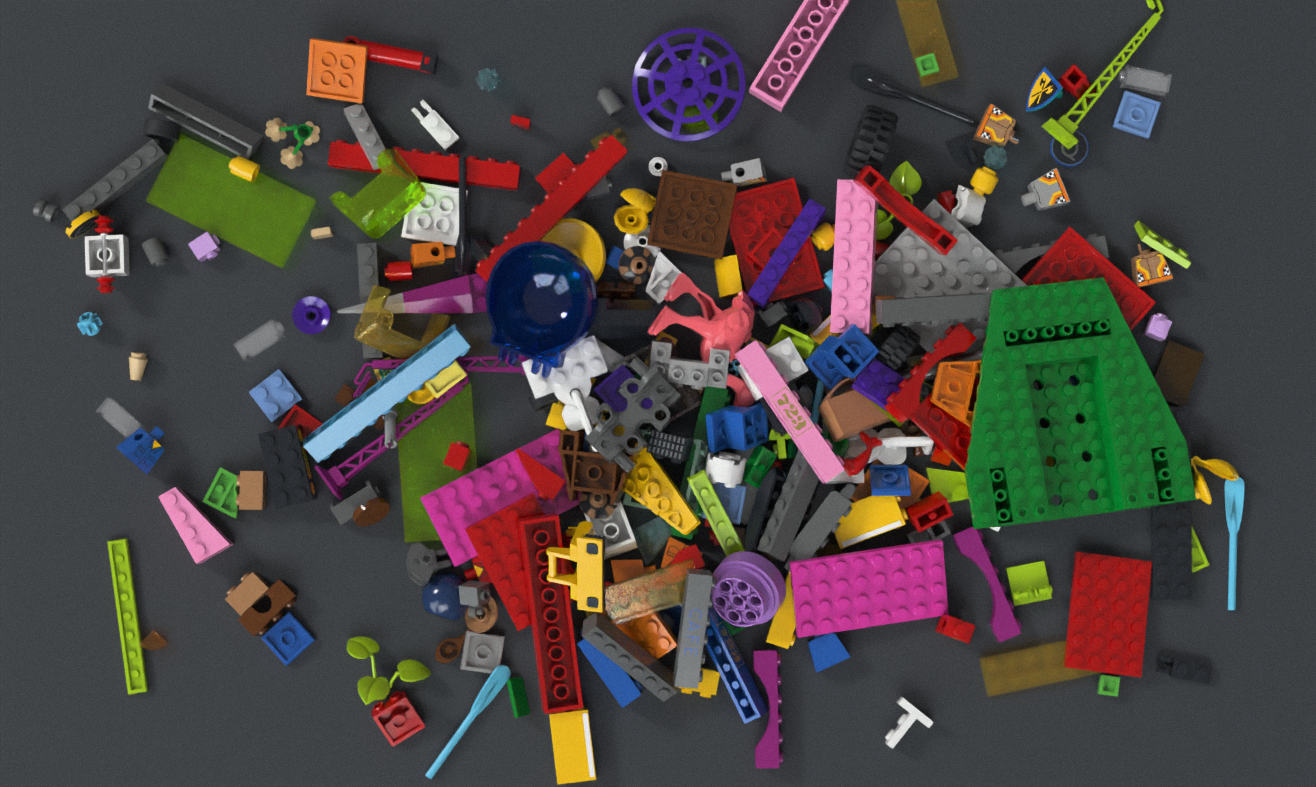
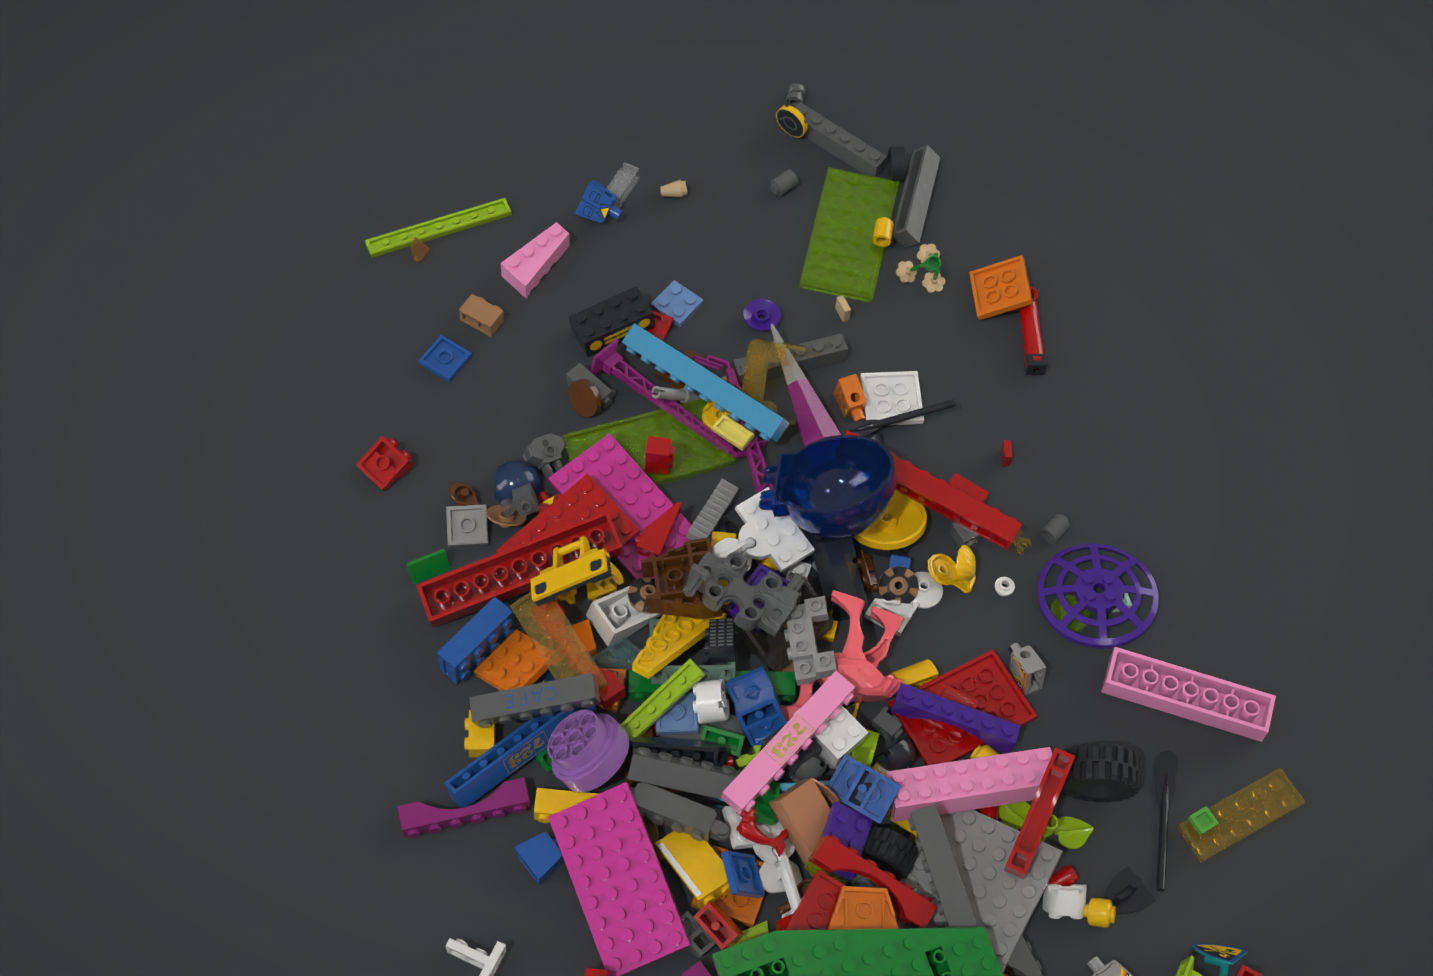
camera: 70 degrees right, 25 degrees down
medium azure gear [77,312,103,336] -> none
white brick [85,216,130,294] -> none
lavender brick [188,231,221,262] -> none
bright green wing [202,467,238,519] -> none
clear window [234,319,286,362] -> none
medium nougat brick [236,471,267,510] -> none
reddish brown arch [238,579,298,637] -> none
red brick [328,140,521,191] -> none
clear neon green windscreen [329,149,426,239] -> none
light grey plate [344,103,392,170] -> none
lime plant [347,637,431,705] -> none
red brick [384,260,413,281] -> none
white hinge [411,100,460,151] -> none
medium azure piece [425,665,511,779] -> none
clear light blue gear [475,67,501,92] -> none
yellow panel [549,705,597,785] -> none
dark grey brick [582,612,678,702] -> none
reddish brown plate [647,170,738,260] -> none
torso [972,104,1022,148] -> none
clear light blue gear [983,145,1008,170] -> none
none -> light grey gear [686,479,739,540]

